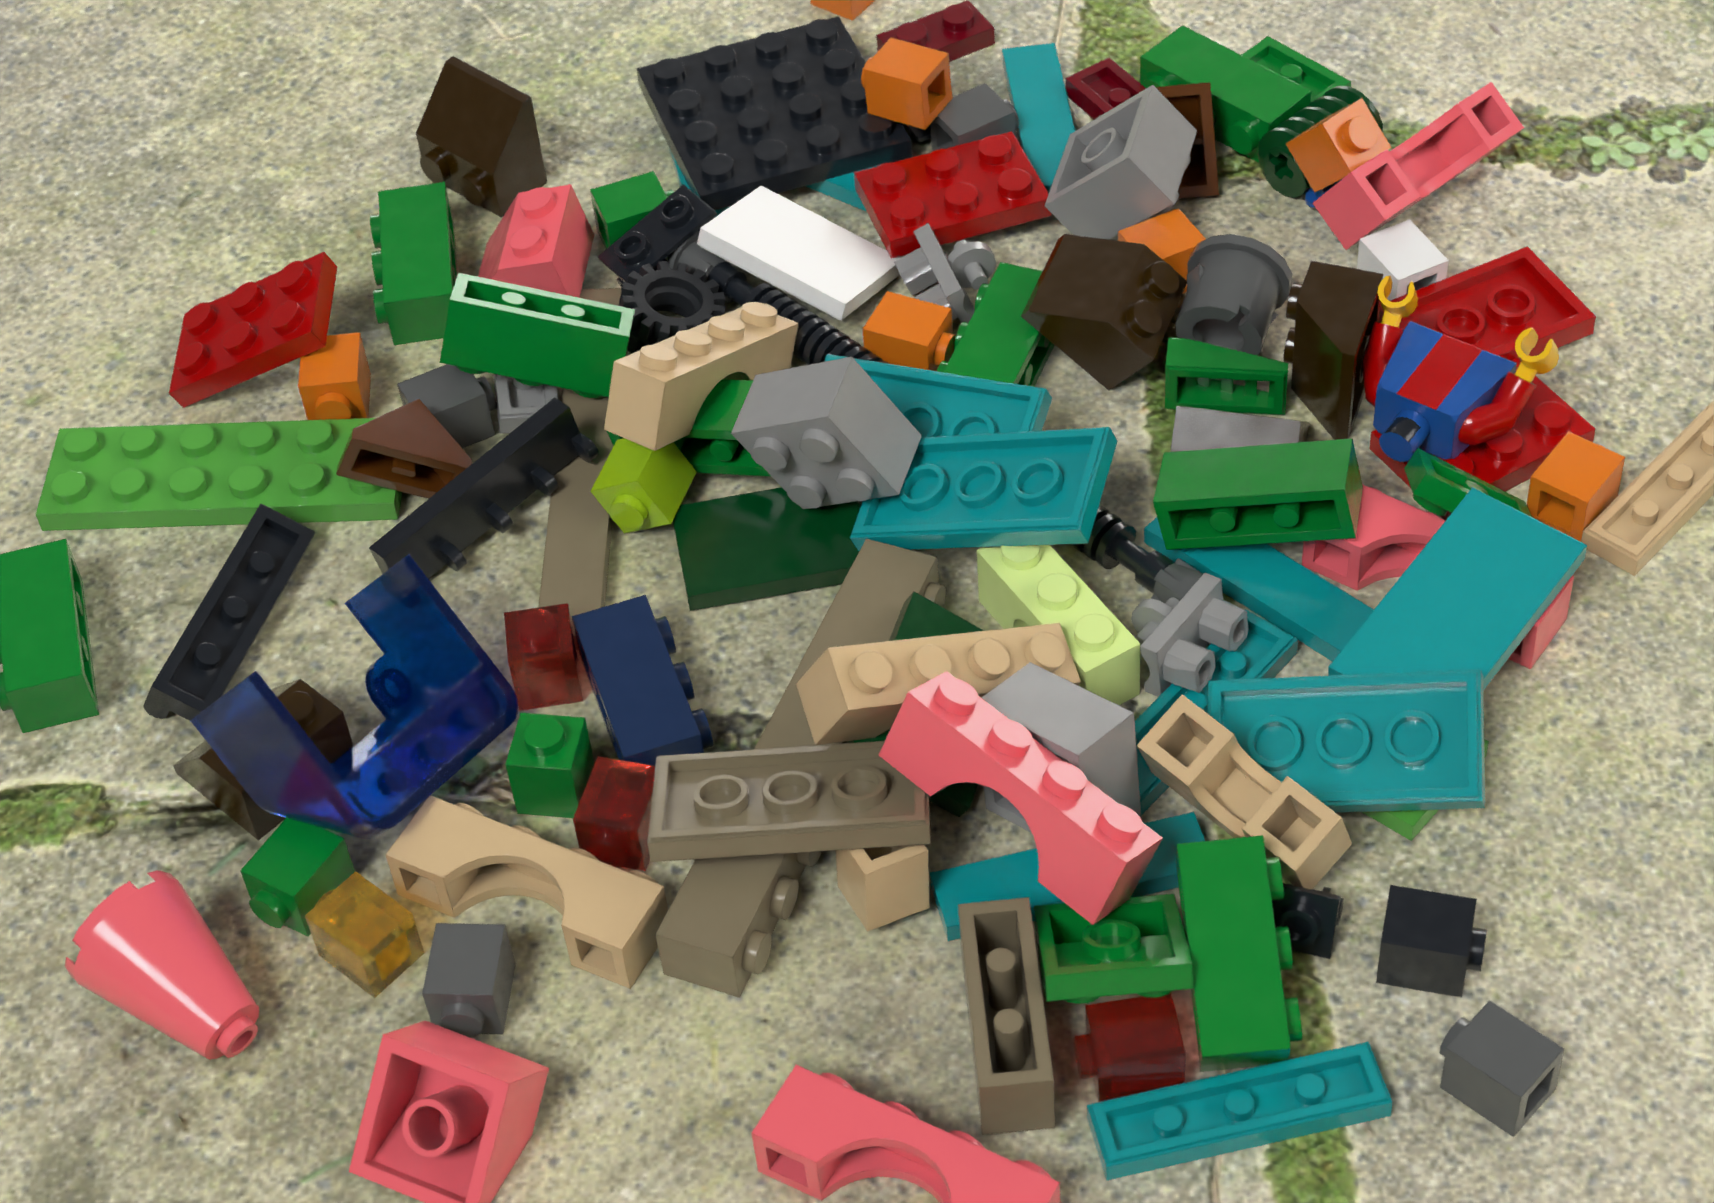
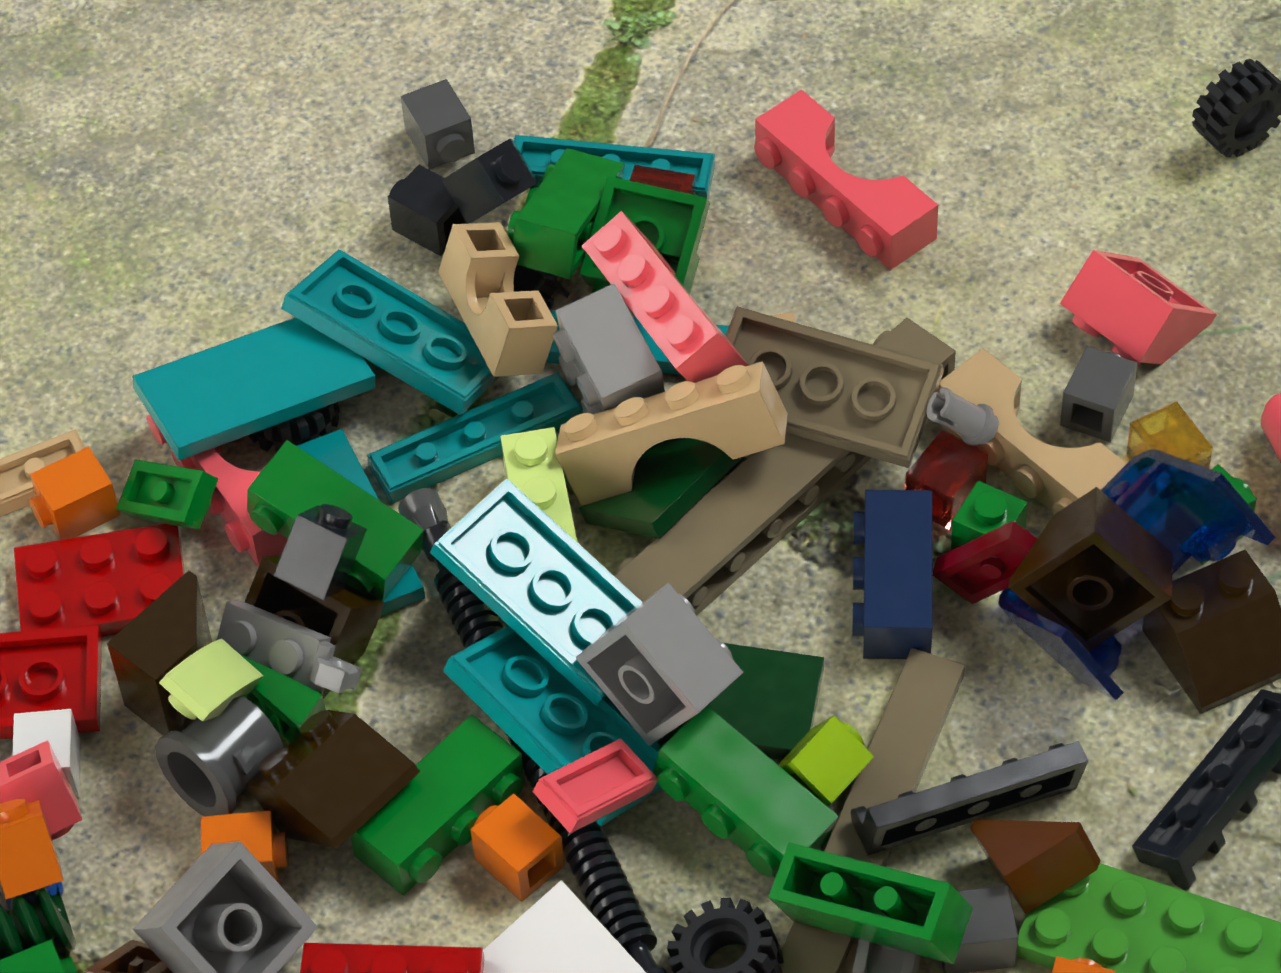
camera: 160 degrees left, 5 degrees up
clear red brick [504,603,583,711] -> none
tan arch [604,302,798,451] -> none
light grey hips [894,223,996,323] -> none
dark tan brick [958,897,1055,1135] -> none
light grey hips [1131,573,1248,697] -> none
torso [1362,276,1559,462] -> none
none -> yellowish green slope [159,638,264,722]
none -> light grey hinge [217,600,362,694]
none -> brick [274,504,367,600]
none -> black slope [441,138,539,224]
none -> coral tile [533,738,658,834]
none -> light grey pin [926,388,999,446]
none -> dark red plate [932,521,1038,604]
none -> dark brown slope [1008,487,1173,653]

